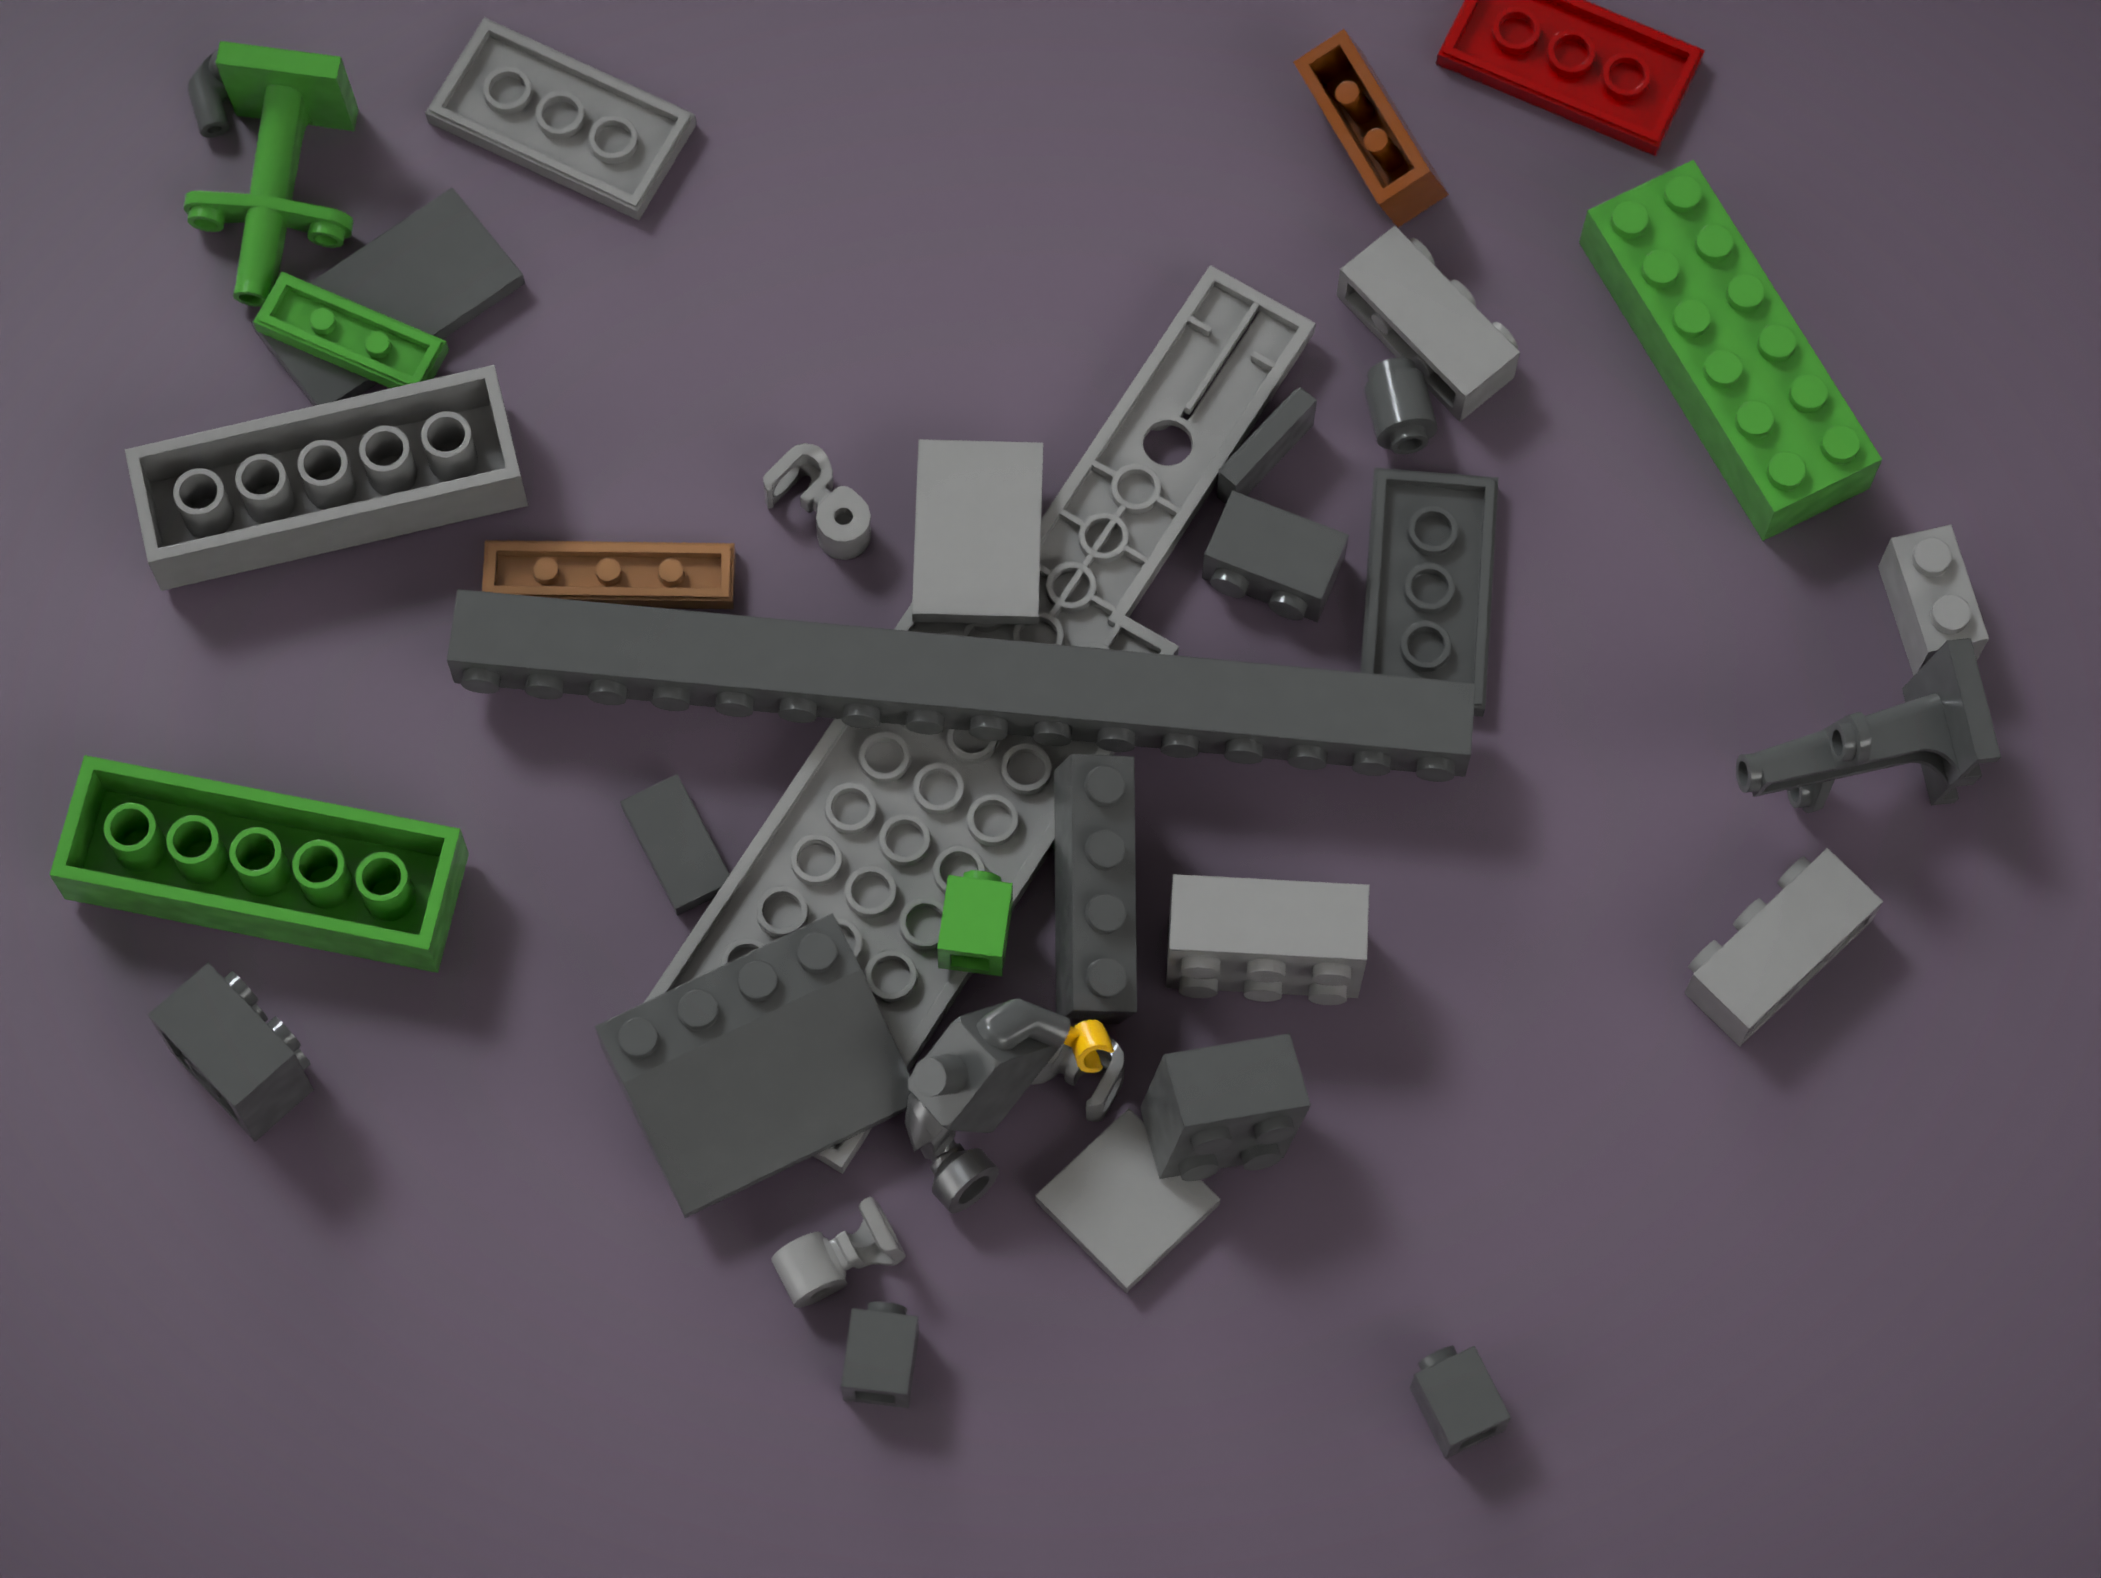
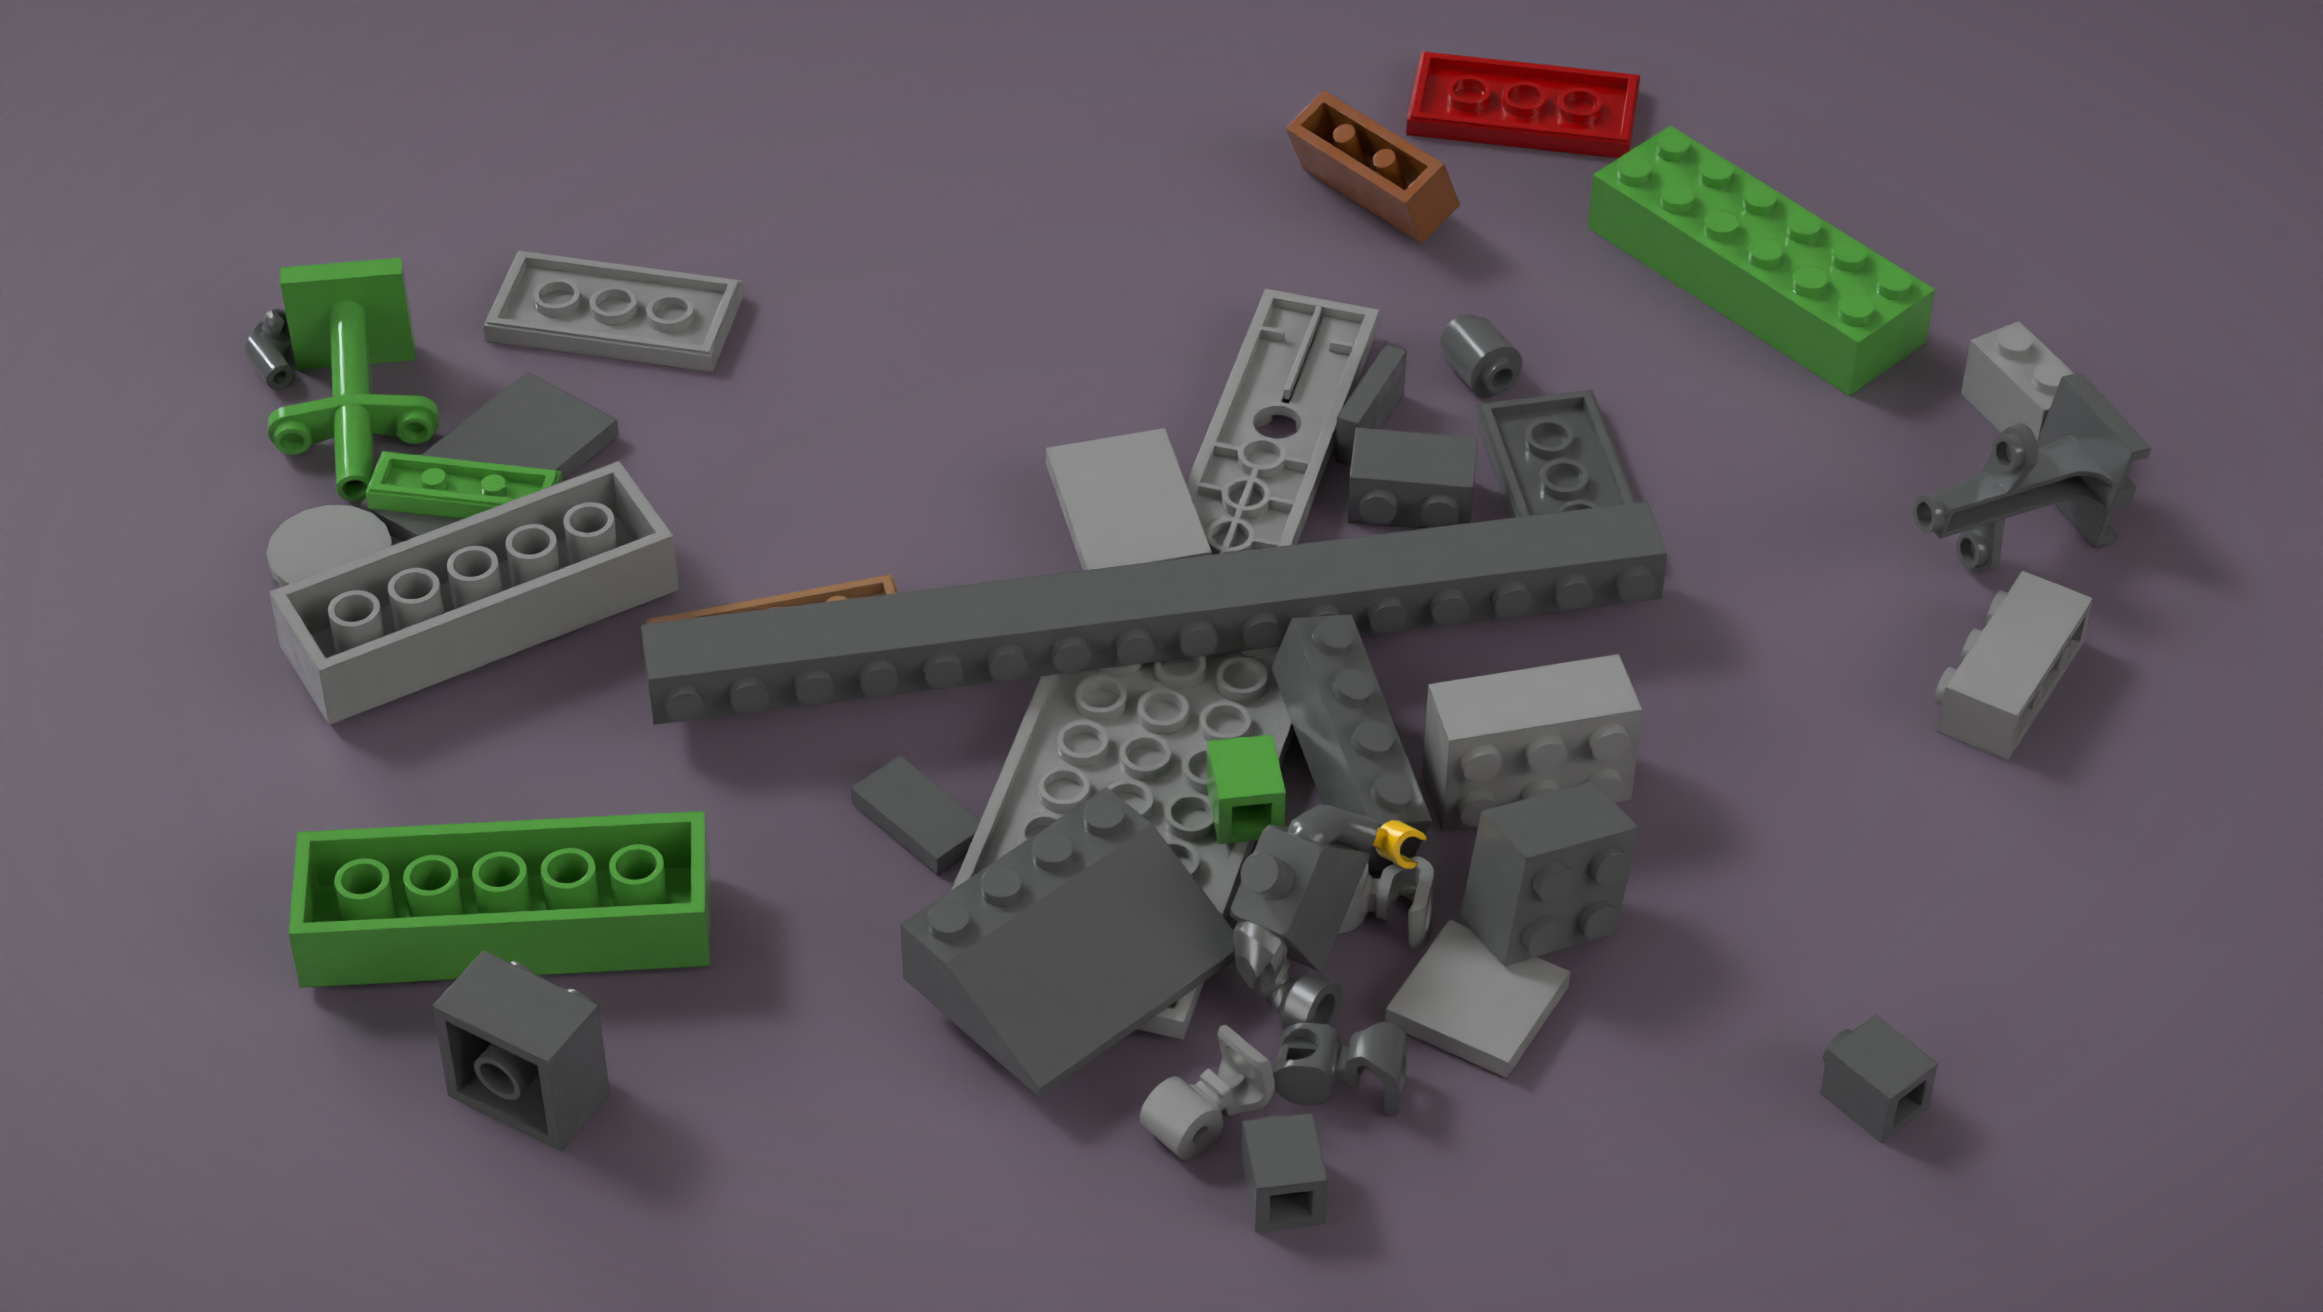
camera: 15 degrees left, 25 degrees down
light grey leg [763,443,871,560] -> none
light grey brick [1336,225,1520,422] -> none
none -> light grey tile [266,505,392,588]
none -> dark grey leg [1273,1021,1407,1117]

